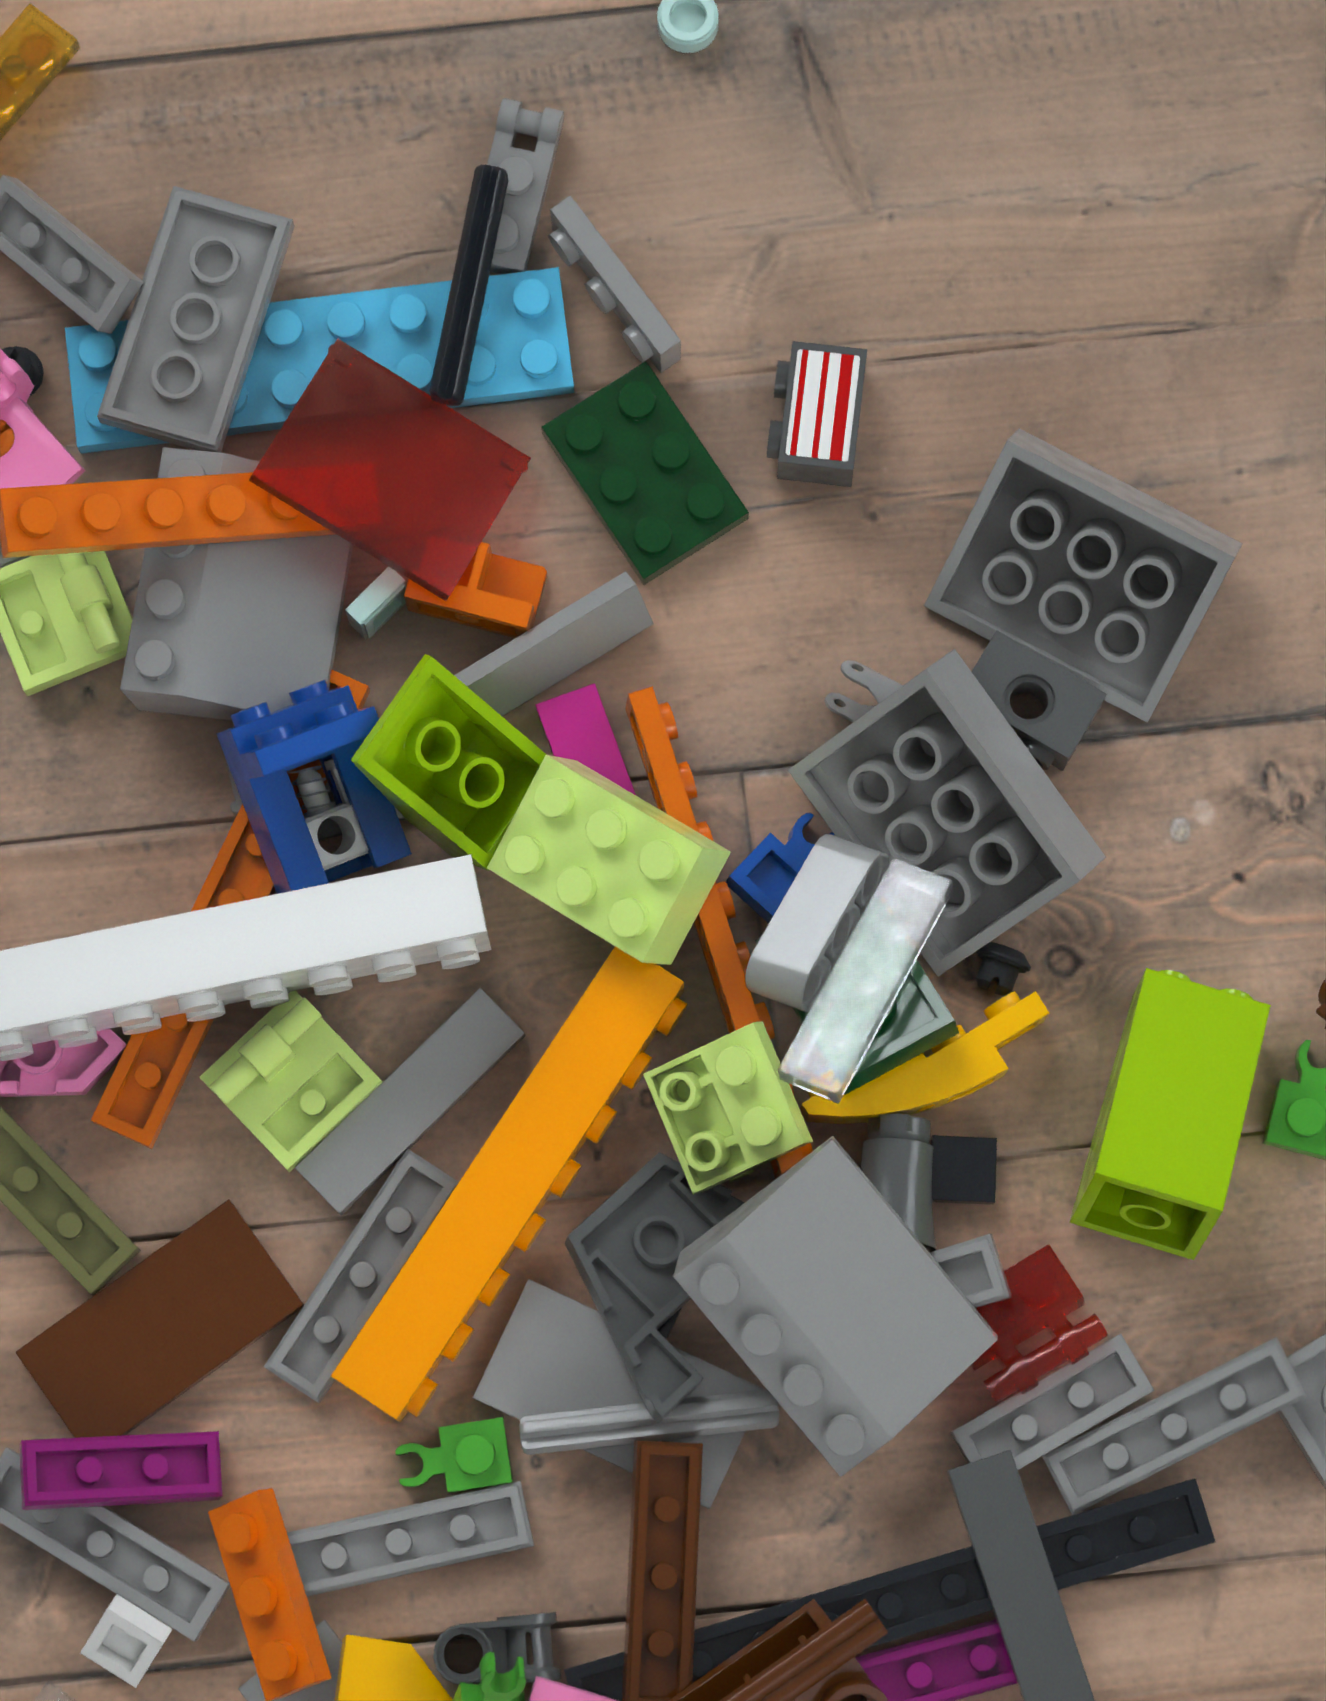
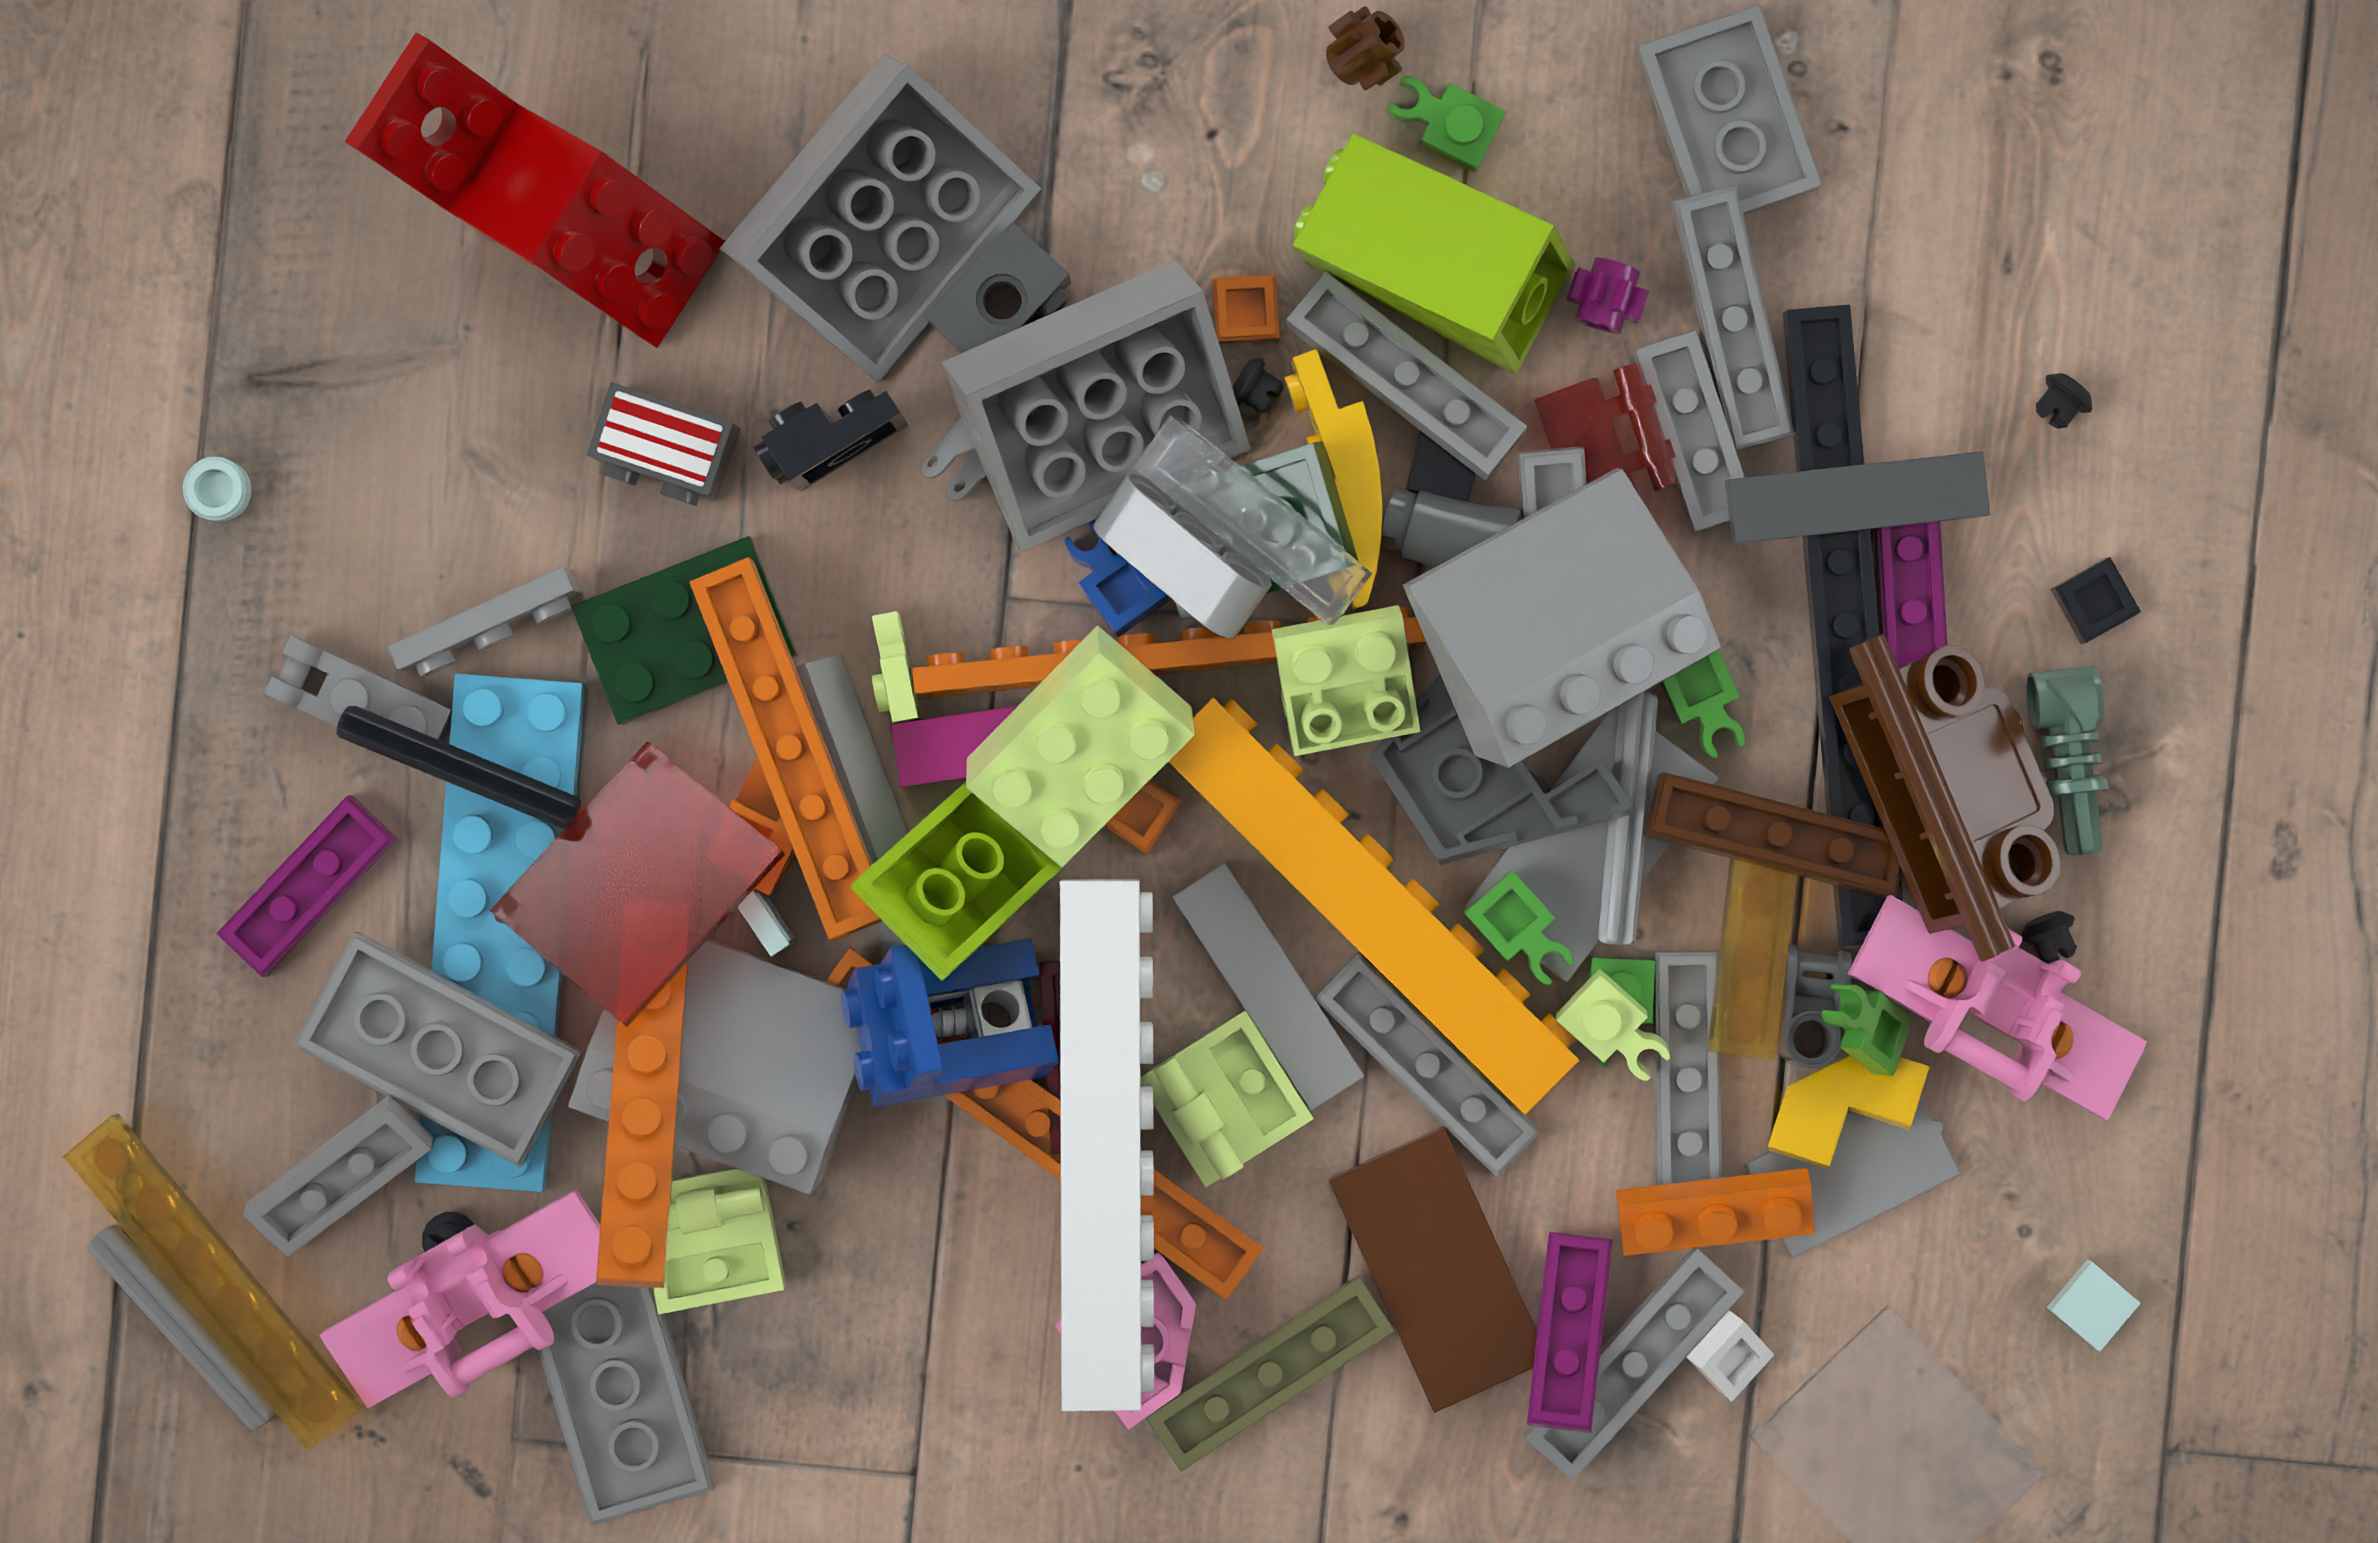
camera: 75 degrees left, 10 degrees up
none -> magenta tile [216,795,398,977]
none -> red bracket [345,32,725,348]
none -> orange plate [690,557,882,941]
none -> black plate [753,390,909,491]
none -> yellowish green plate [872,611,922,723]
none -> orange tile [1104,780,1182,854]
none -> orange tile [1212,274,1280,344]
none -> light grey plate [1285,271,1528,481]
none -> bright green plate [1463,870,1574,985]
none -> yellowish green plate [1556,968,1670,1081]
none -> magenta gear [1566,257,1649,334]
none -> bright green plate [1660,649,1745,758]
none -> clear yellow plate [1707,803,1805,1060]

